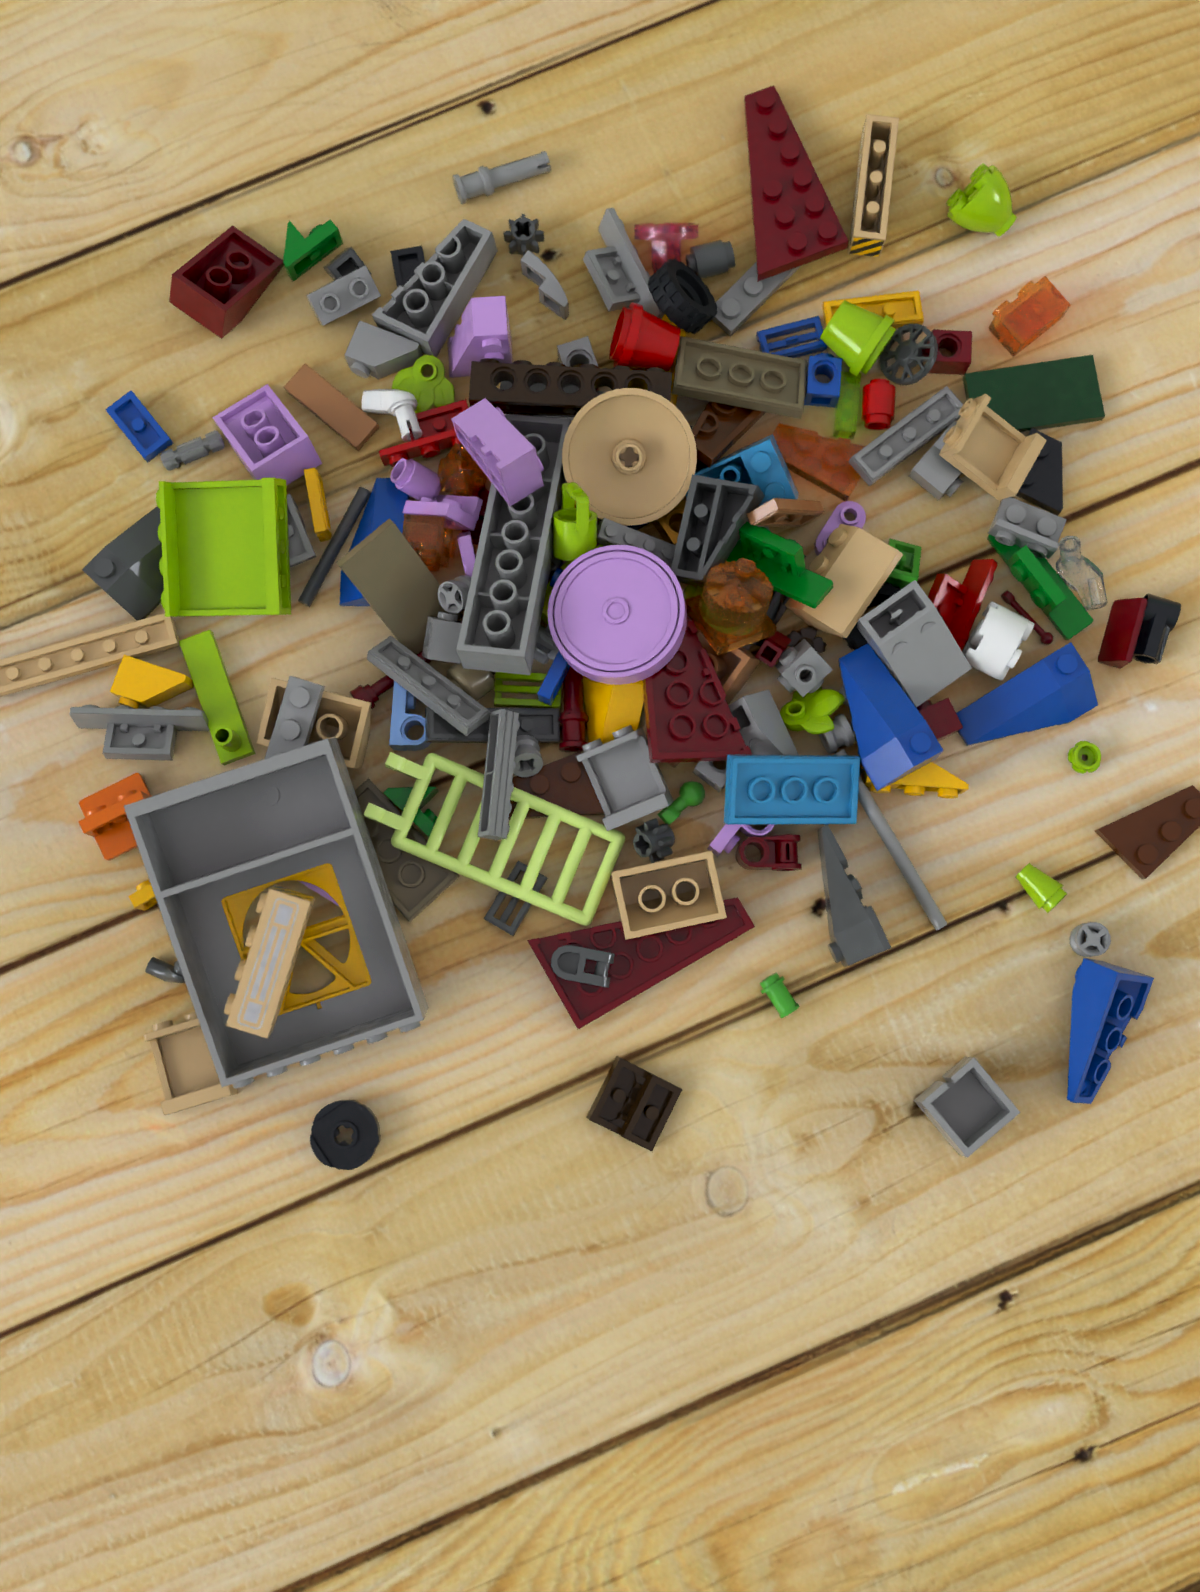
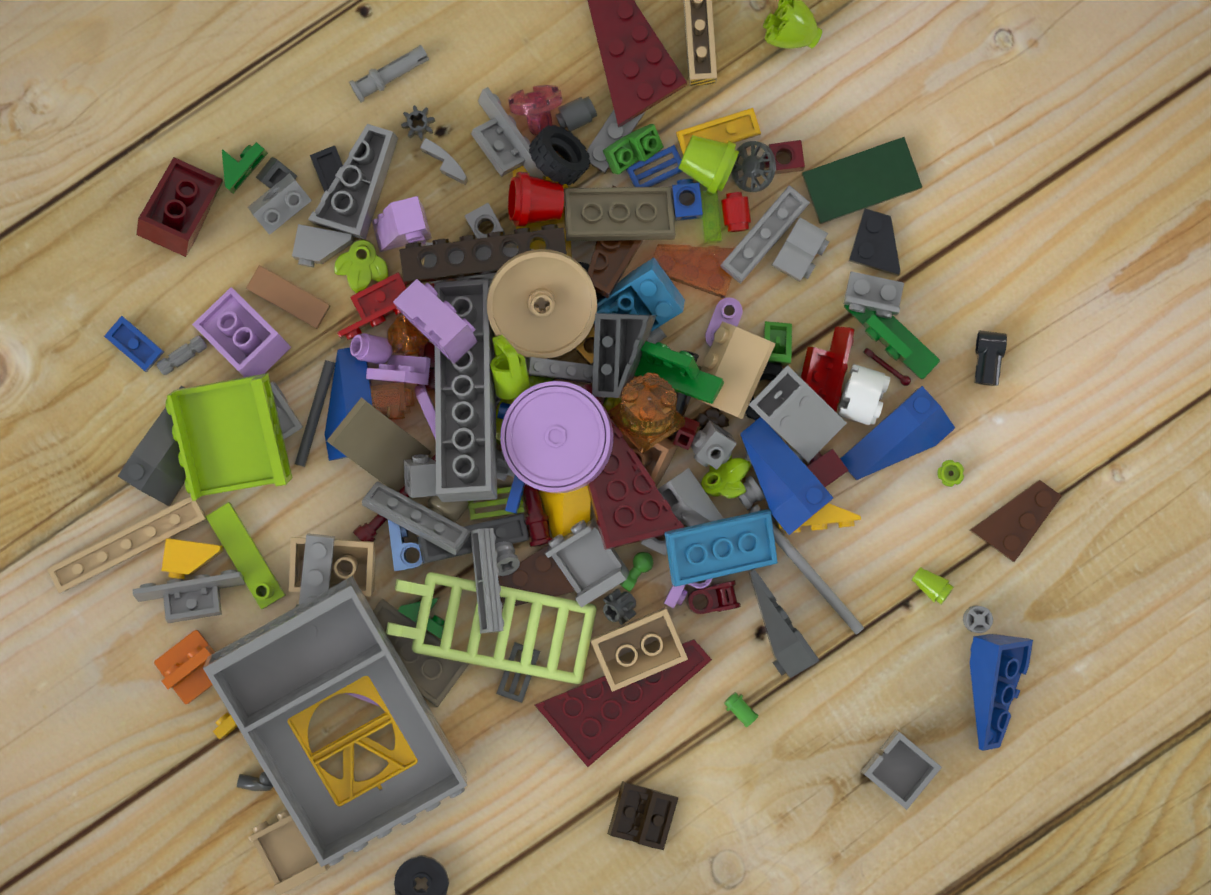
camera: 10 degrees left, 5 degrees up
tan brick [224,885,315,1038] -> none
yellow tile [304,468,332,542] -> none
white arm [362,389,423,442] -> none
light grey wheel [437,575,471,614] -> none
dark grey plate [551,945,615,988] -> none
medium nougat tile [747,498,824,527] -> none
tan panel [939,394,1047,501] -> none
clear orange brick [988,276,1071,357] -> none
clear arm [1056,536,1108,610] -> none
dark red slope [1098,598,1148,669] -> none
none -> bright green slope [603,124,664,175]

